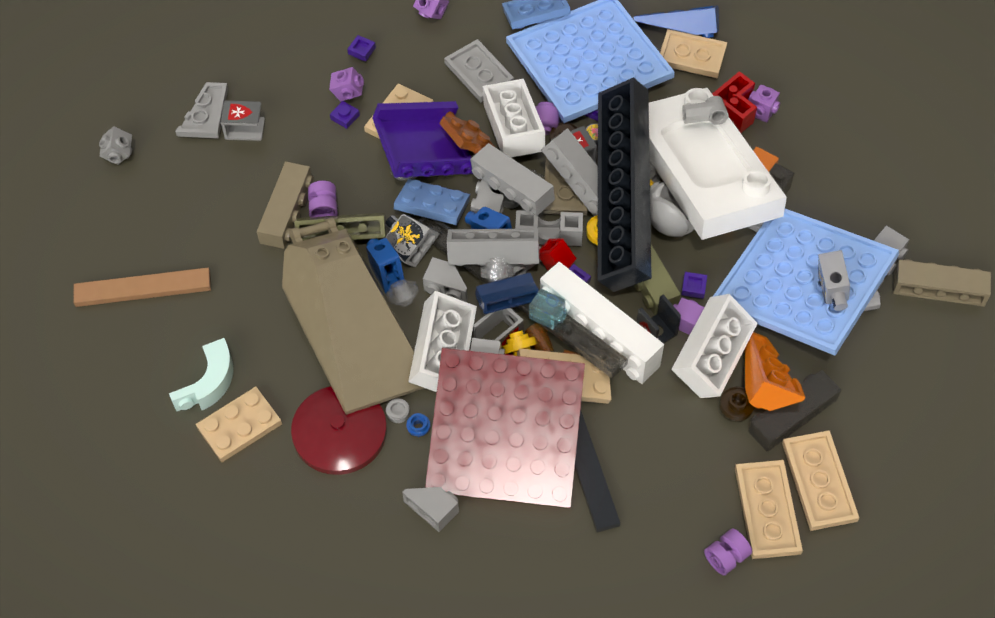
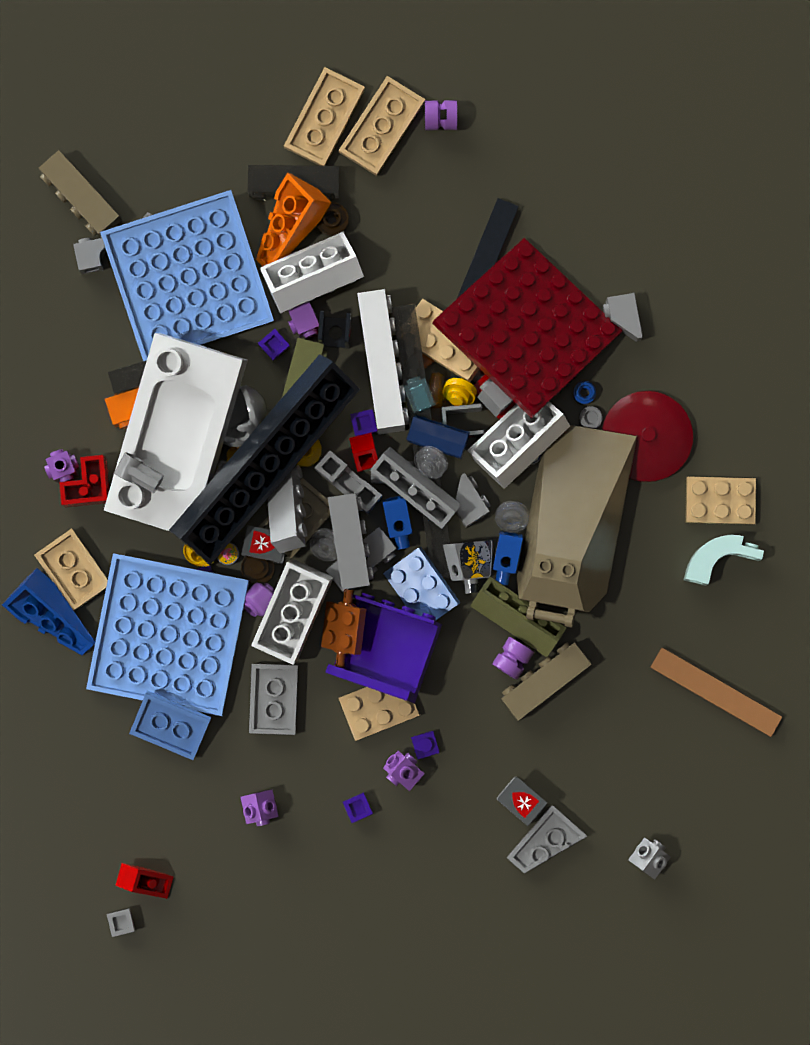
camera: 140 degrees left, 25 degrees up
light grey torso [818,250,850,311] -> none

